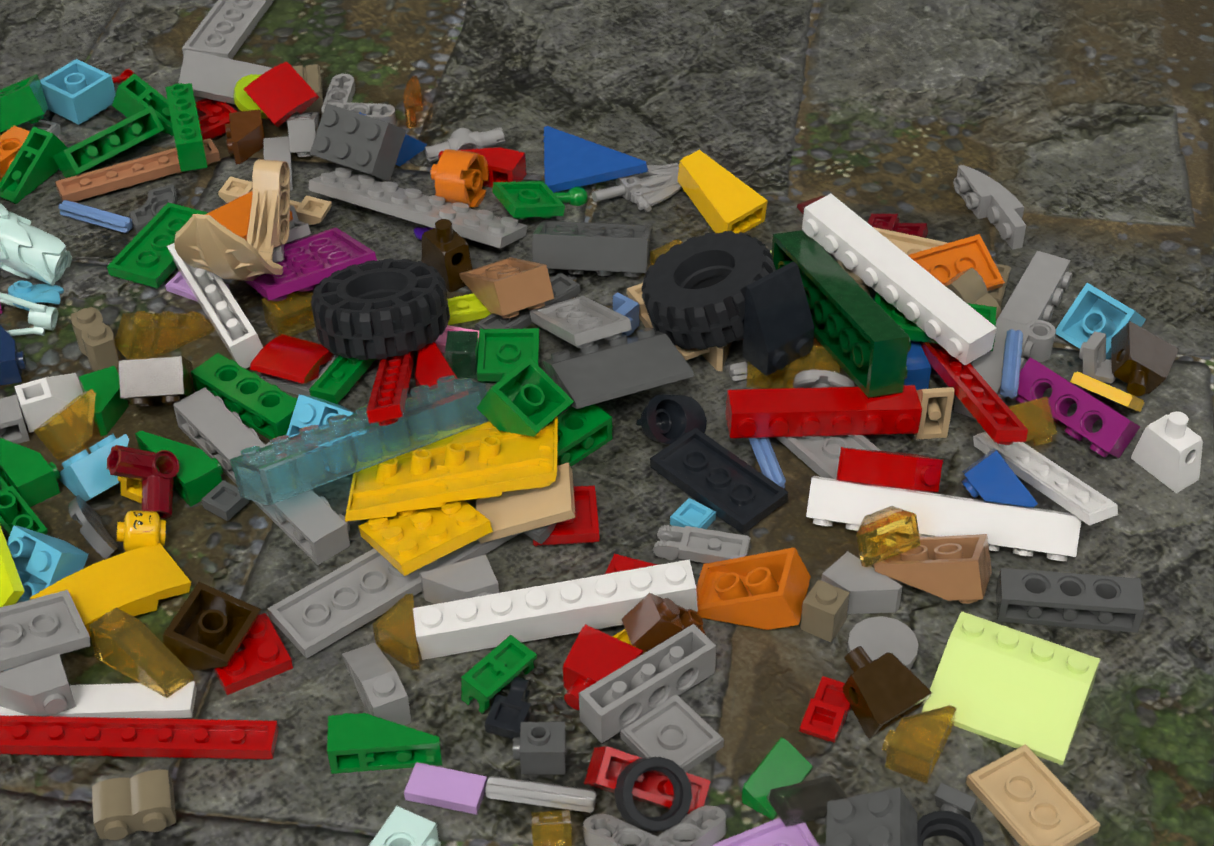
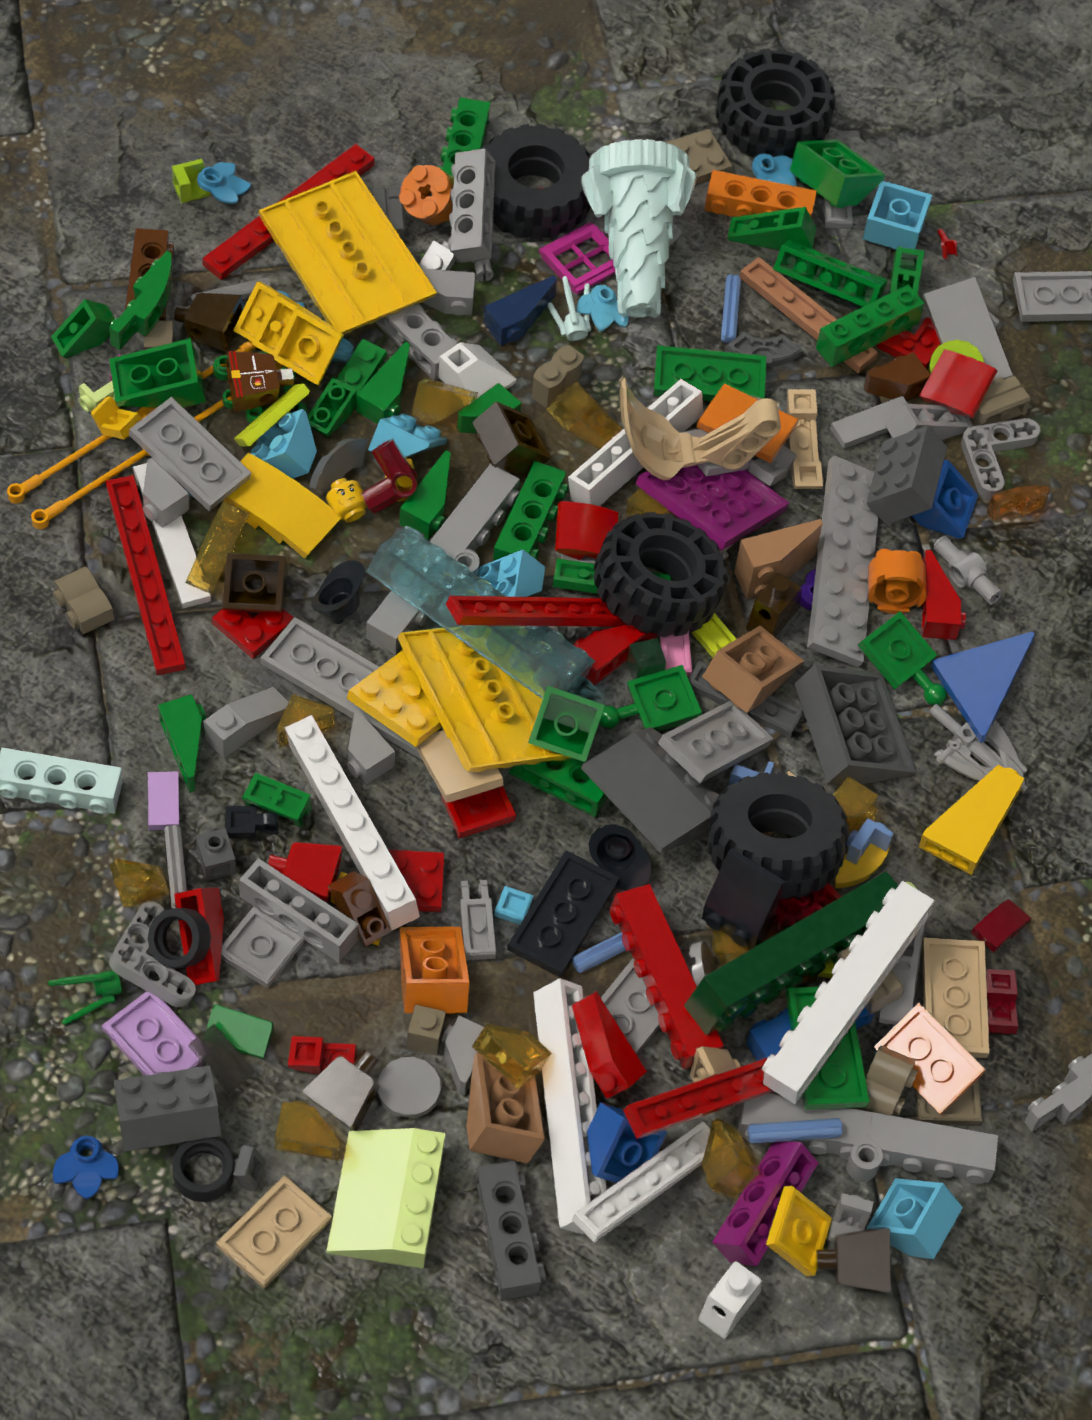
camera: 65 degrees right, 15 degrees up
none -> black piece [311,560,365,624]
none -> medium nougat slope [734,519,823,599]

